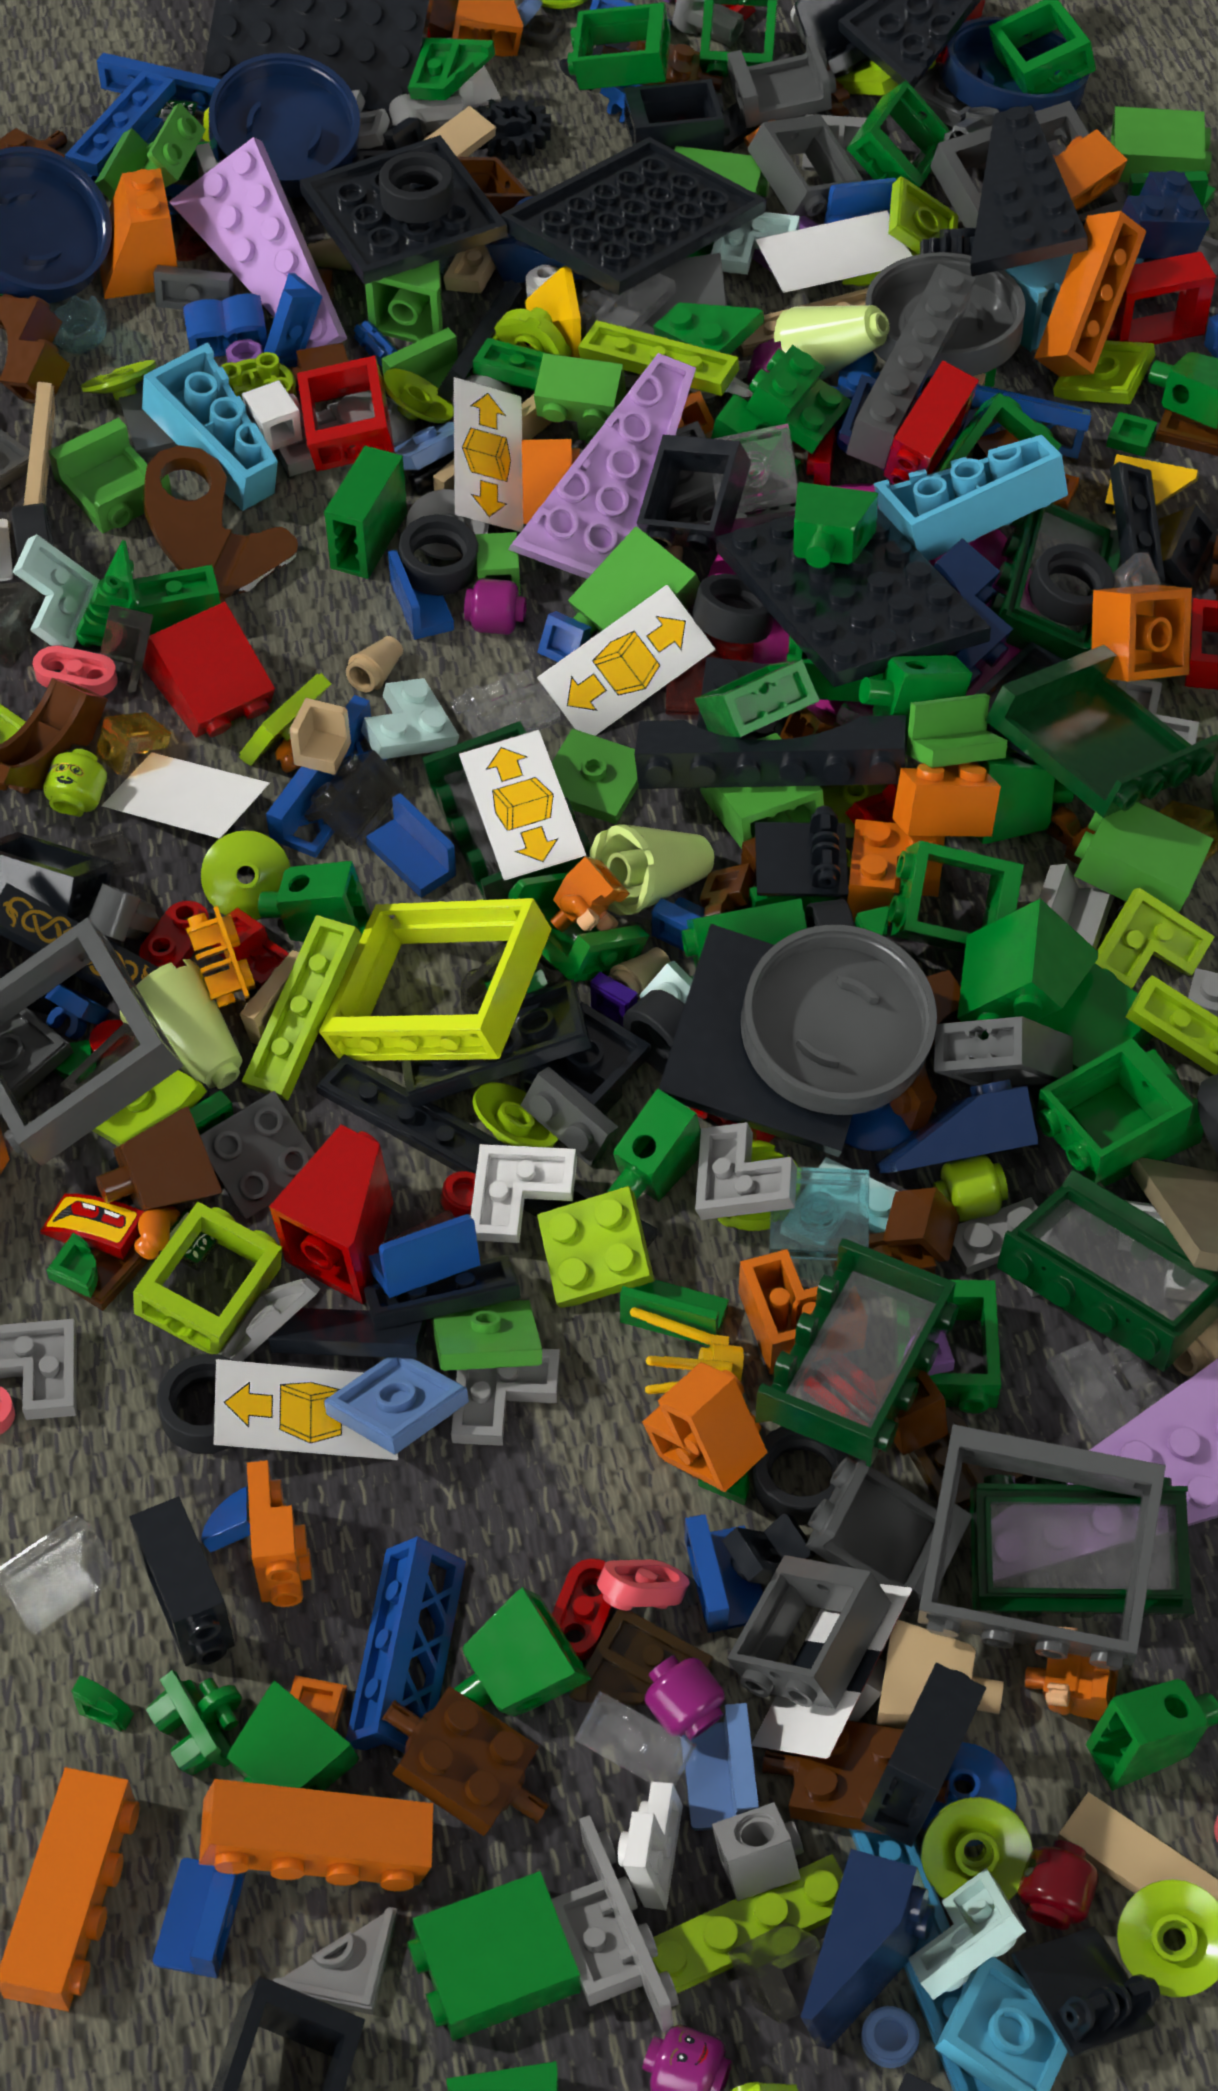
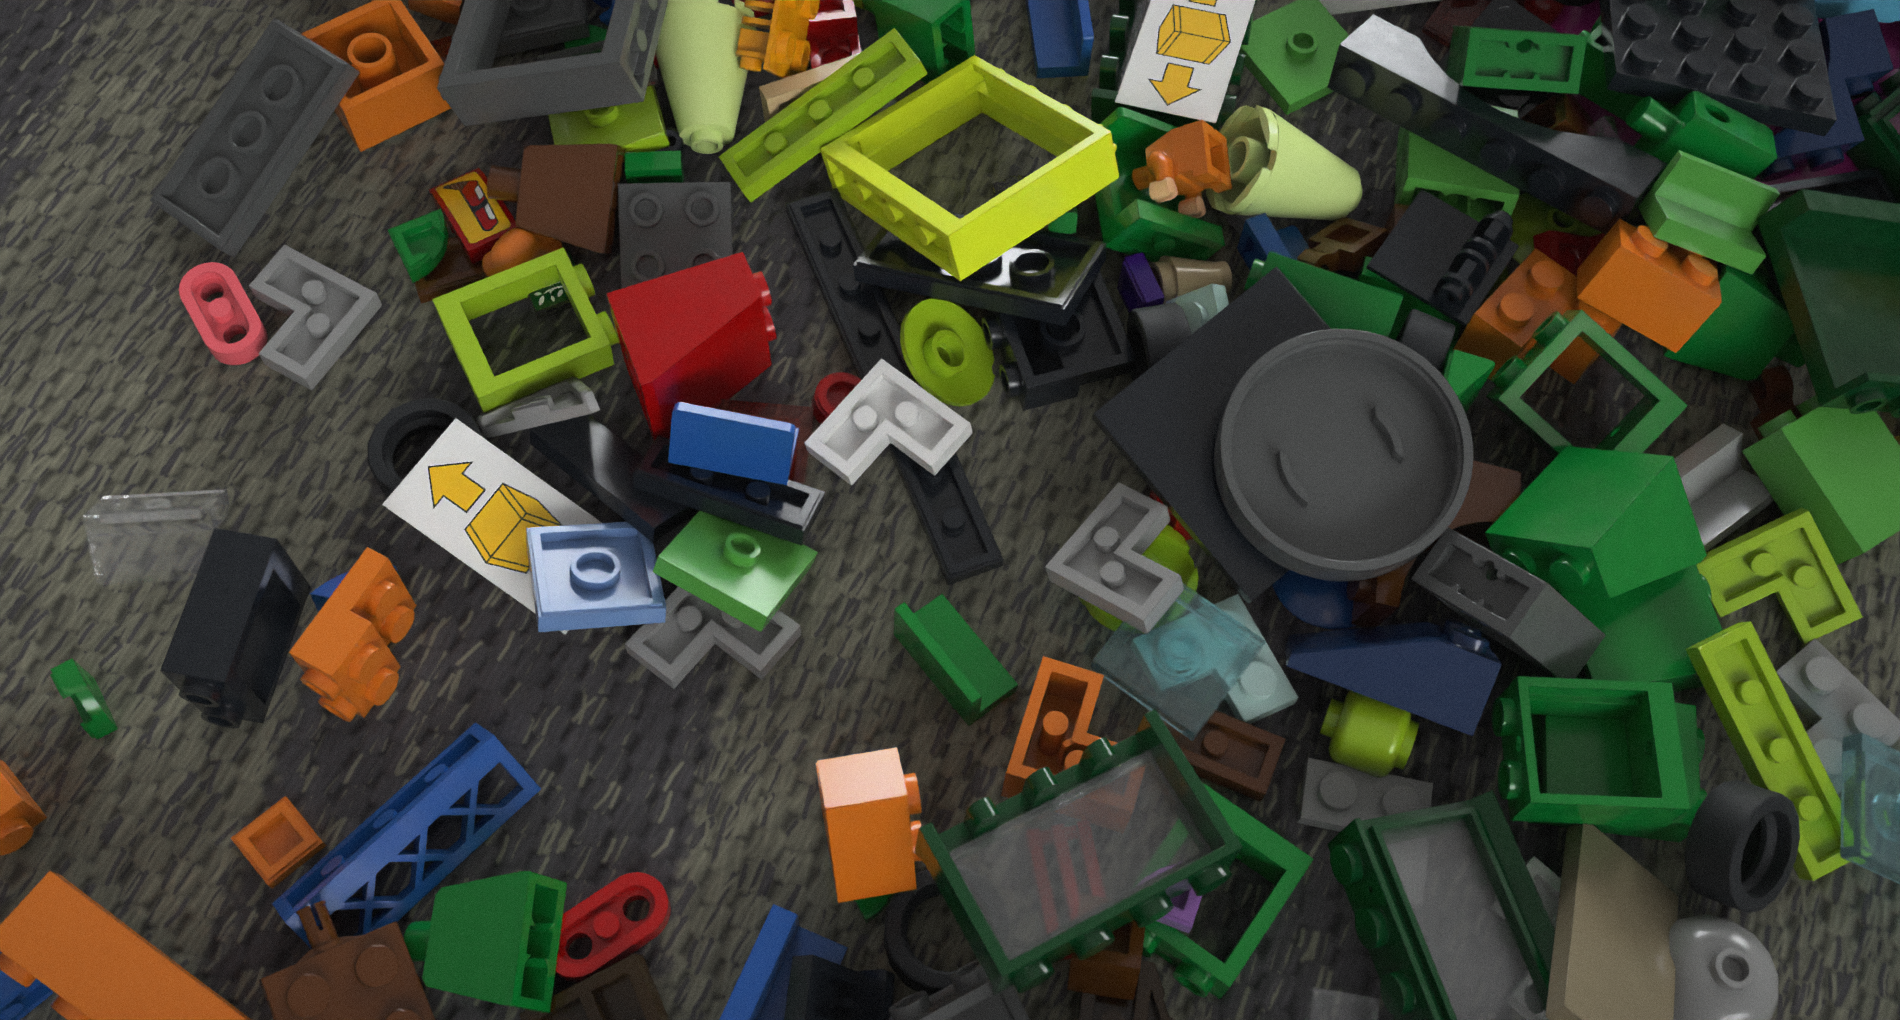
camera: 30 degrees right, 10 degrees up
green hips [146,1670,242,1776] -> none
green torso [227,1681,360,1791] -> none
dark grey plate [520,1067,619,1166] -> none
lime plate [537,1186,655,1308] -> none
coral plate [597,1559,690,1611] -> none
green torso [607,1089,701,1202] -> none
yellow plant [630,1307,744,1394] -> none
reddish brown panel [883,1187,960,1262] -> none

